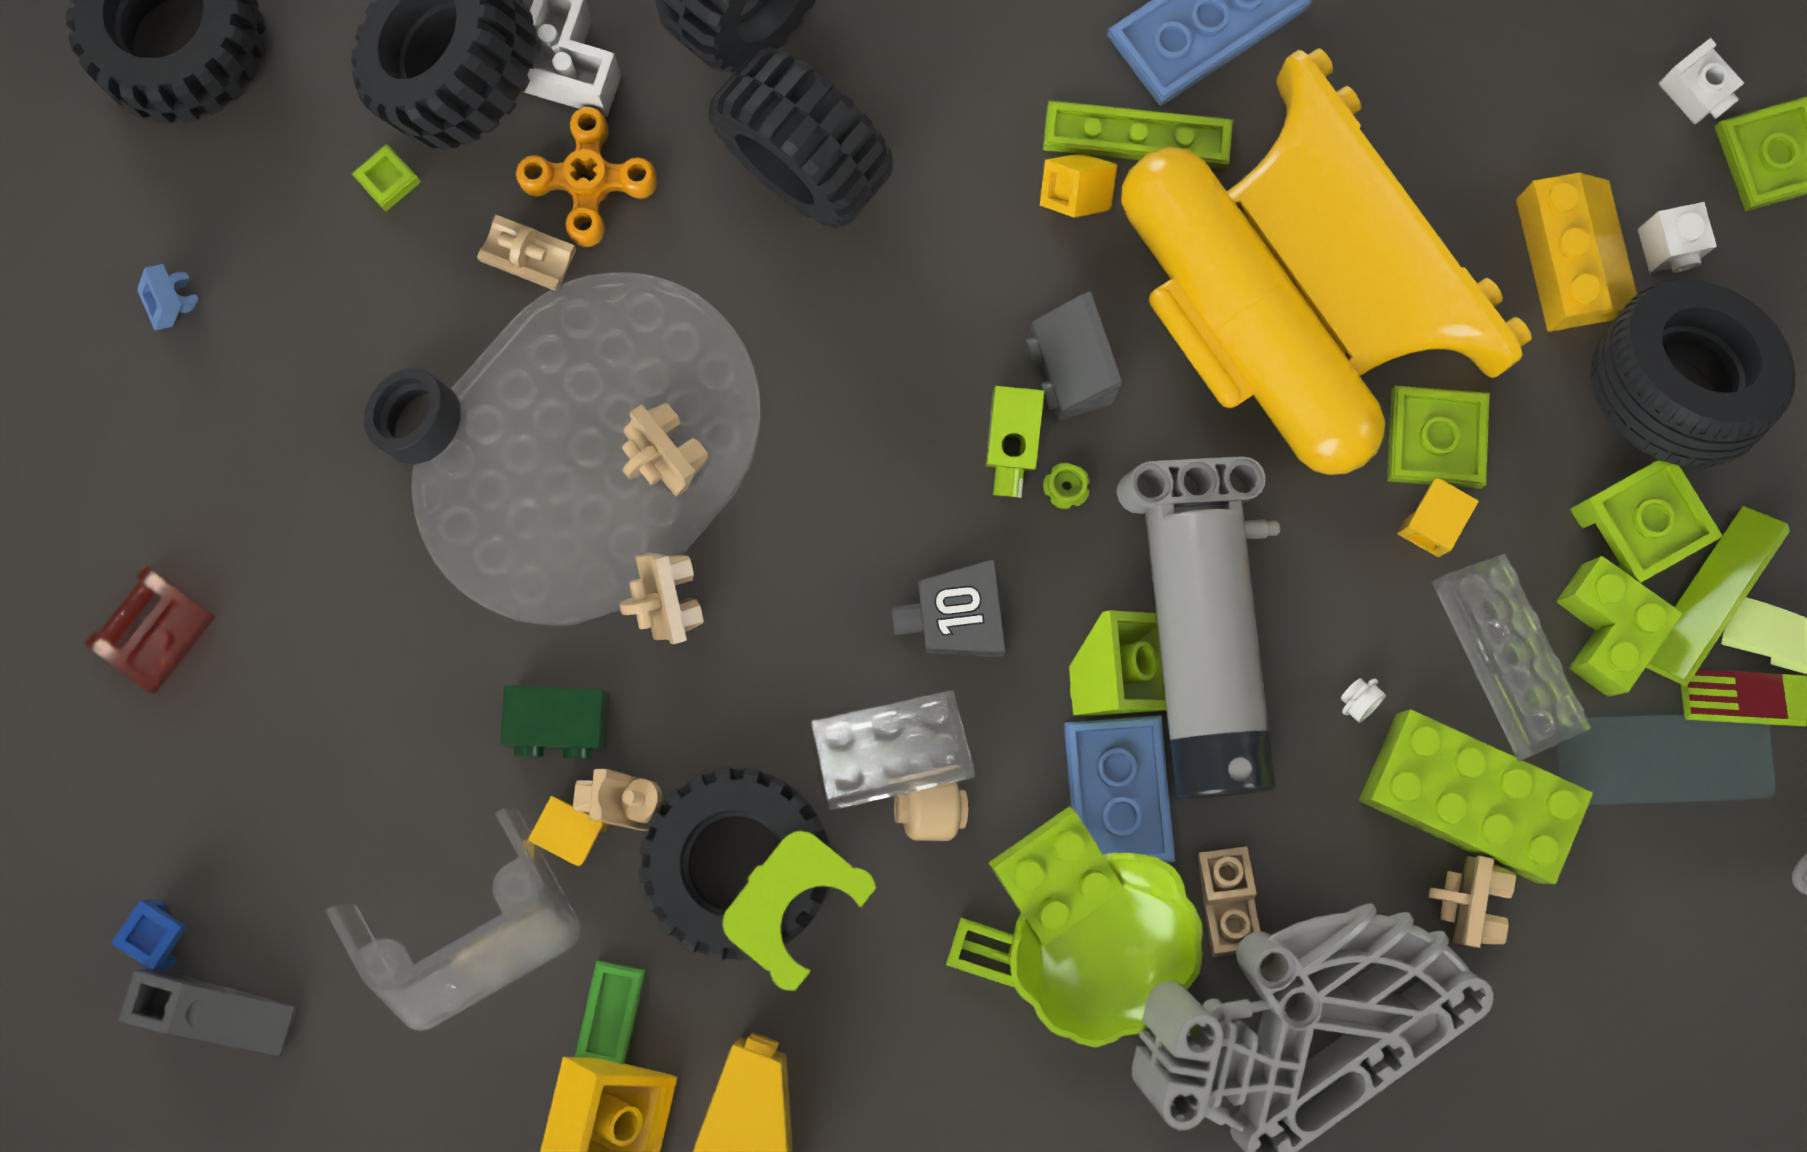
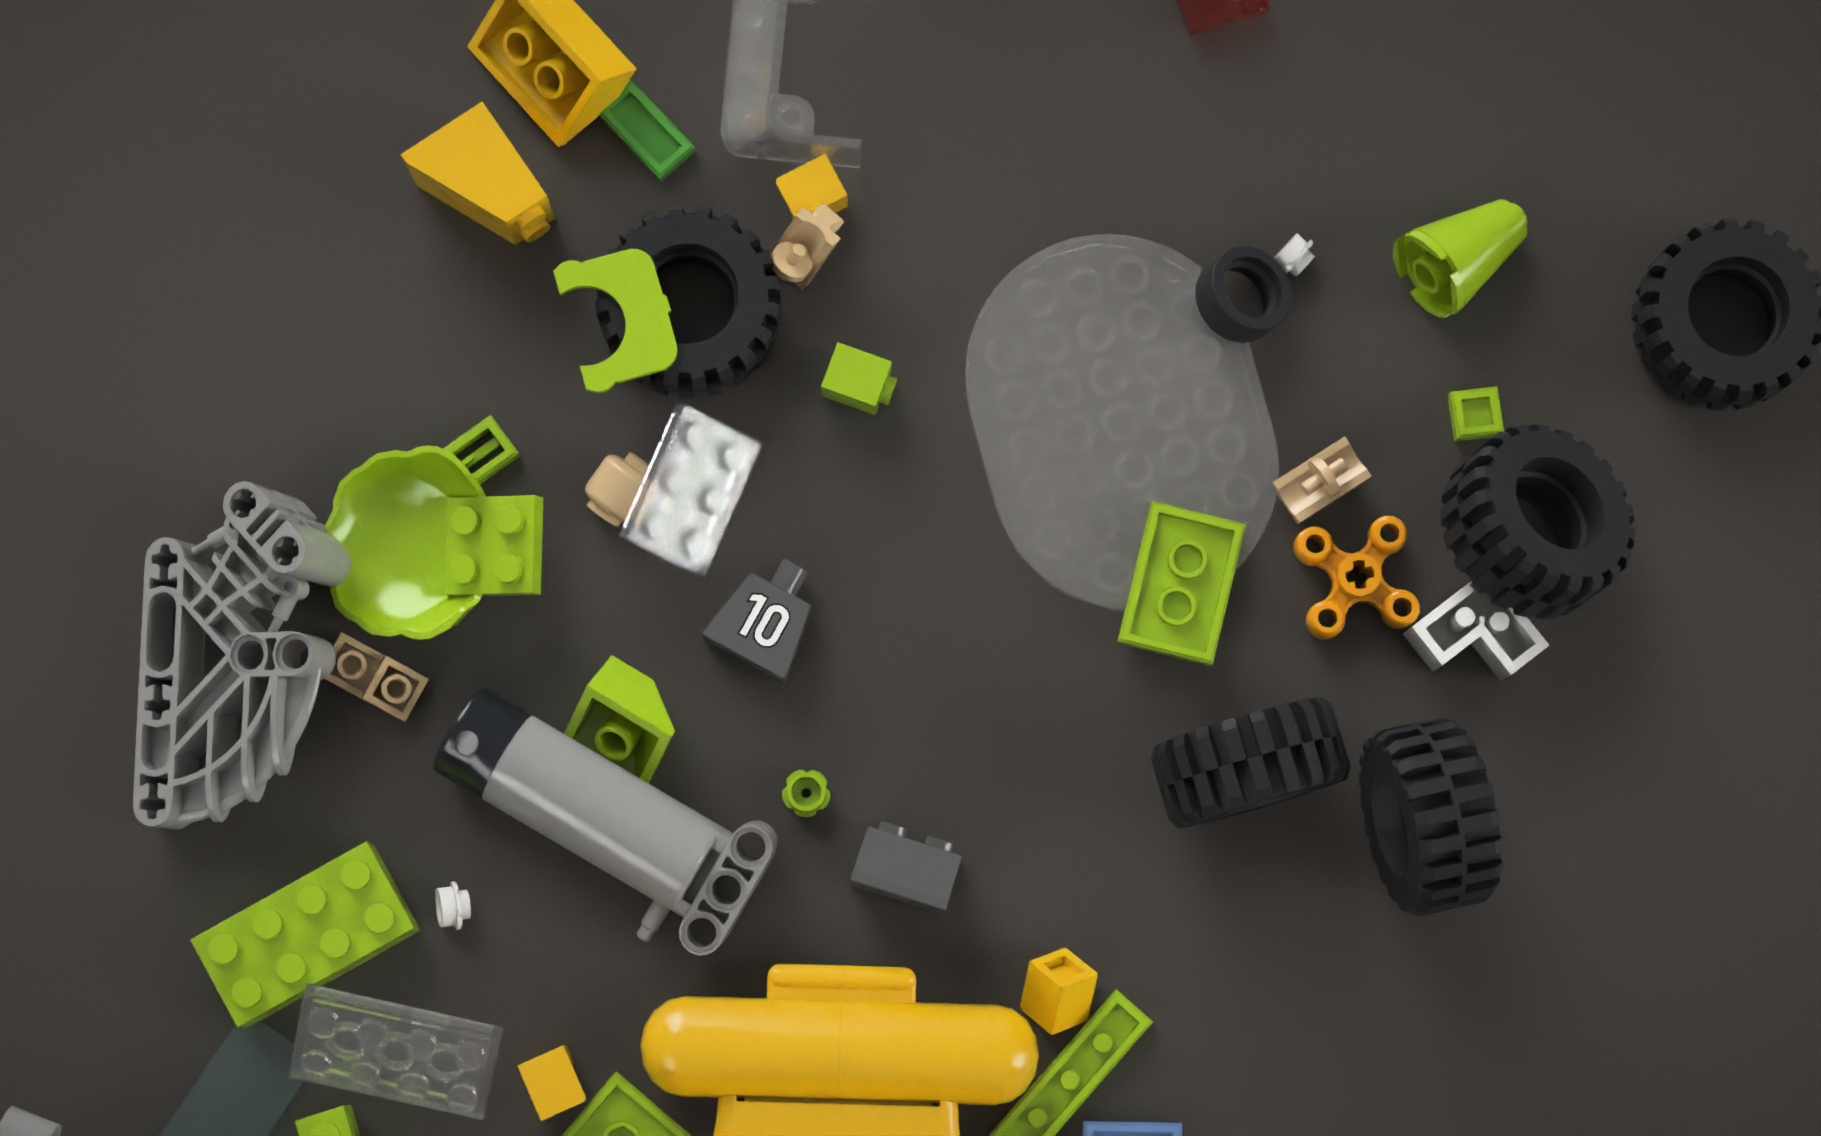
camera: 120 degrees right, 0 degrees up
medium blue tile [137,264,198,331] -> none
dark green brick [500,685,609,759] -> none
tan hips [619,552,704,644] -> none
tan hips [622,403,709,497] -> none
lime torso [986,386,1044,498] -> none
medium blue tile [1063,715,1175,862] -> none
tan hips [1428,856,1516,948] -> none
none -> lime brick [821,342,898,415]
none -> lime tile [1117,501,1246,666]
none -> white plate [1274,233,1315,277]
none -> lime cone [1393,199,1528,318]

